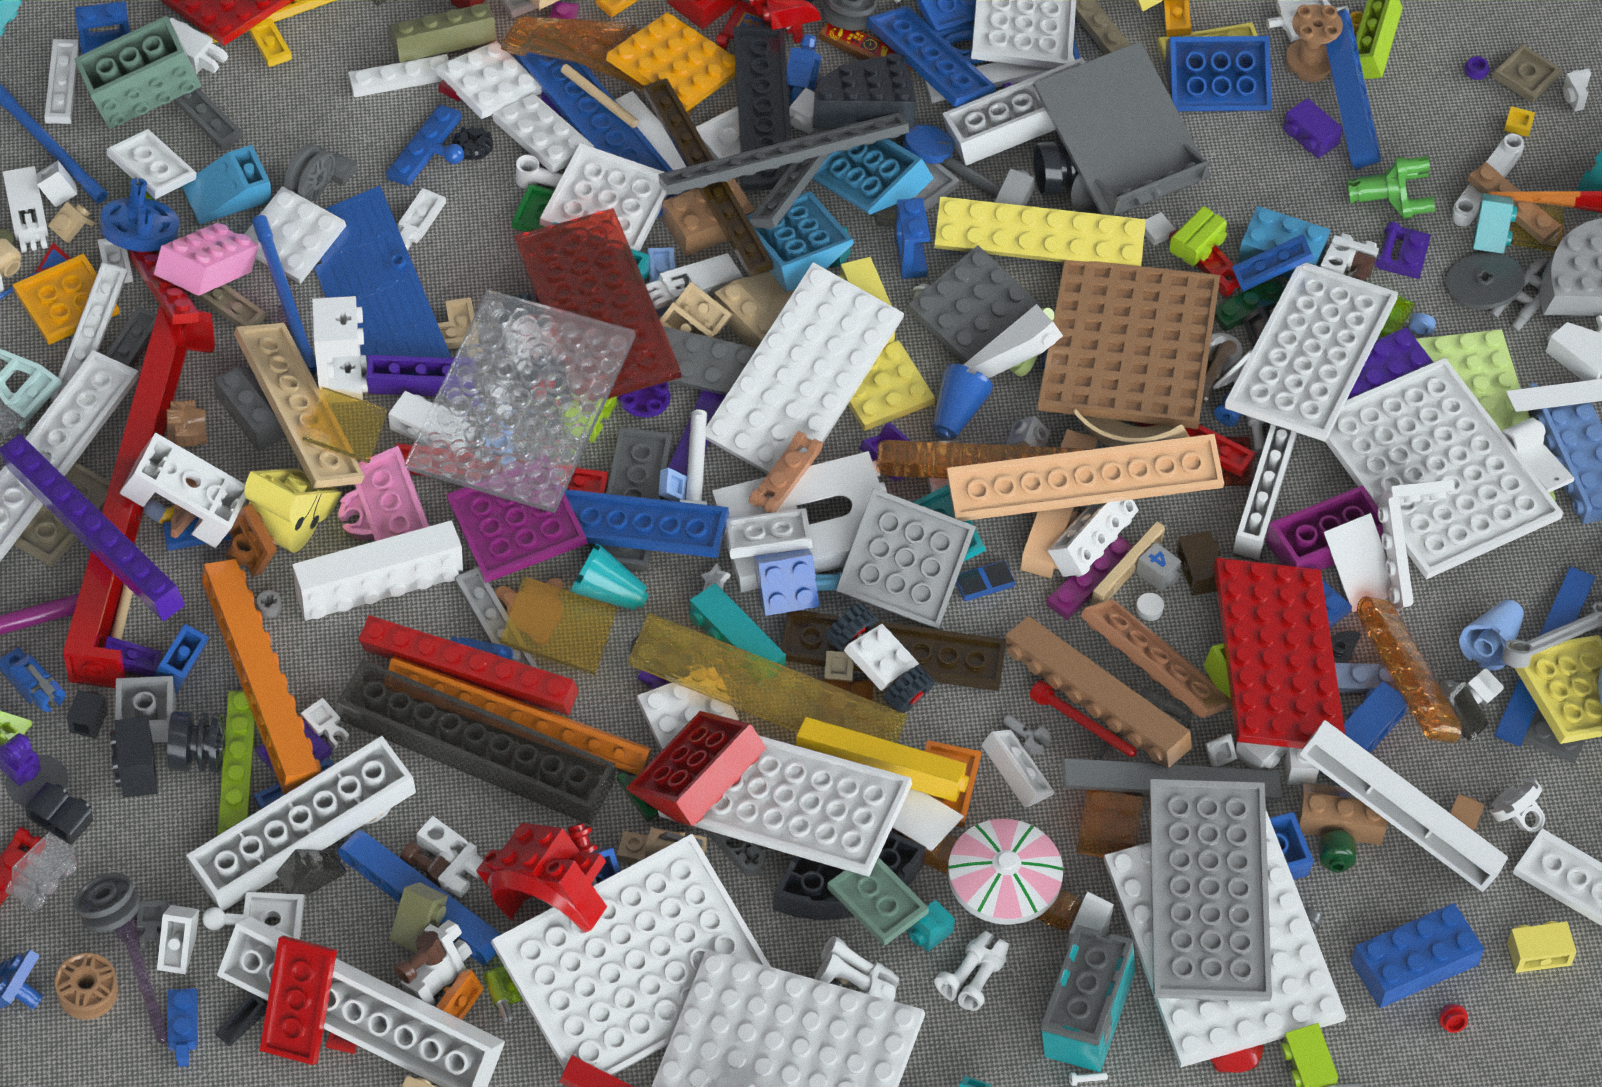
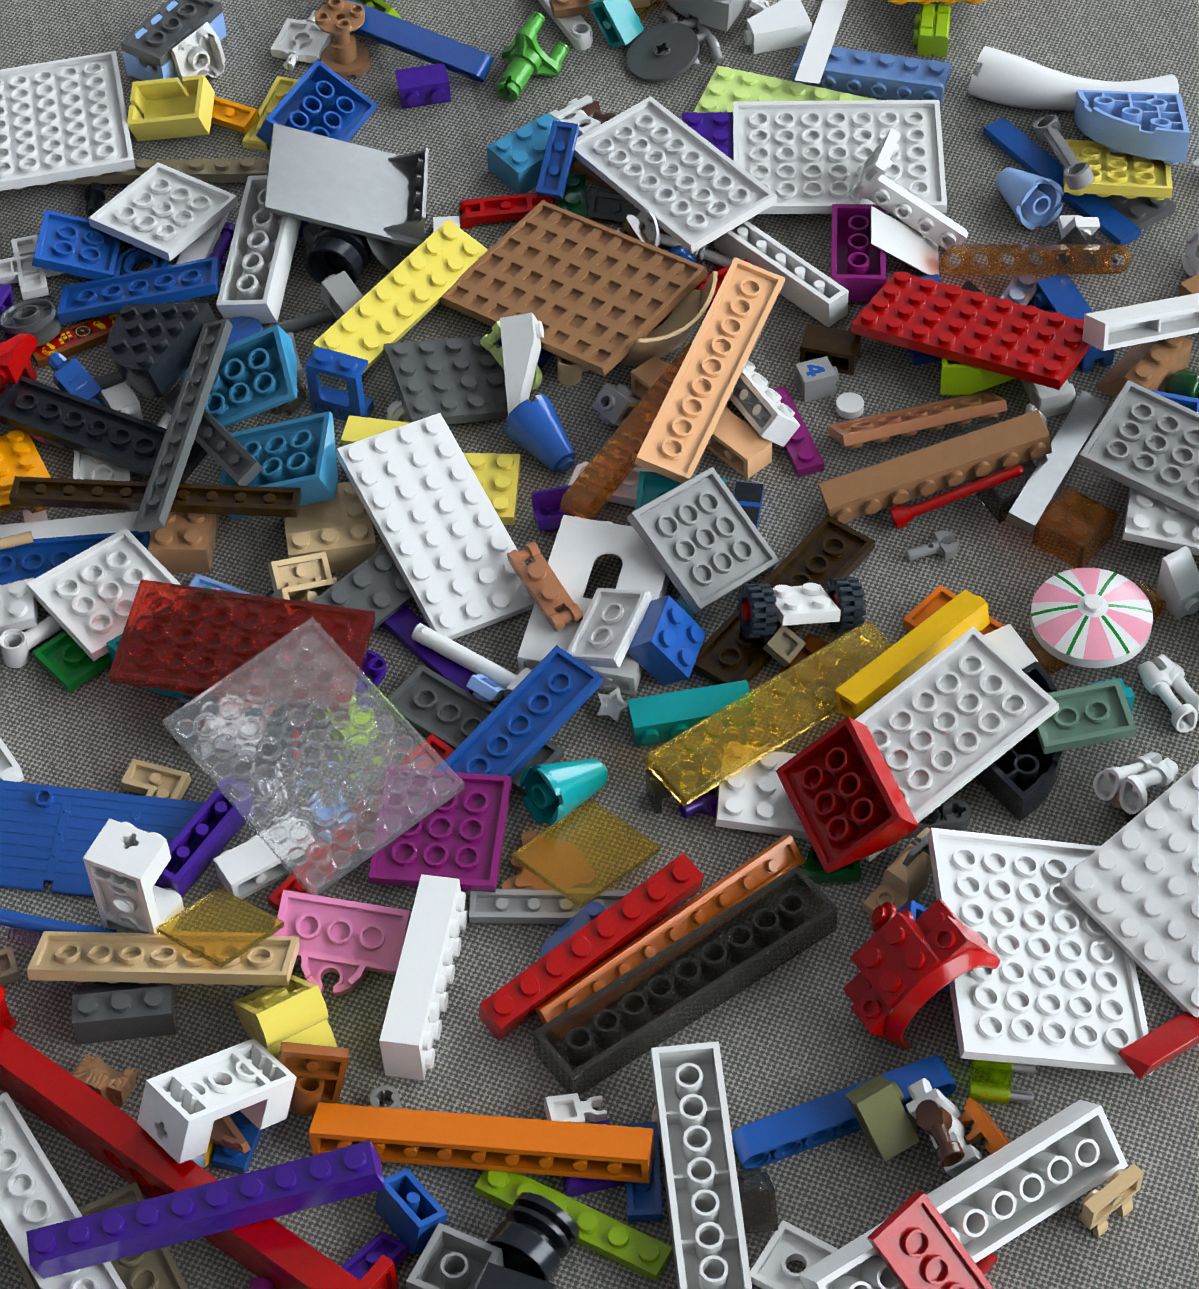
camera: 55 degrees left, 5 degrees down
white hips [400,816,483,898] -> none
white hinge [643,253,743,309] -> none
white slope [982,729,1055,807] -> none
tan tile [1091,521,1165,606] -> none
lime brick [1169,206,1227,266] -> none
white brick [1285,747,1319,785] -> none
dark purple plate [1375,222,1431,279] -> none
medium blue tile [1408,313,1436,336] -> none
white door [1502,417,1574,493] -> none

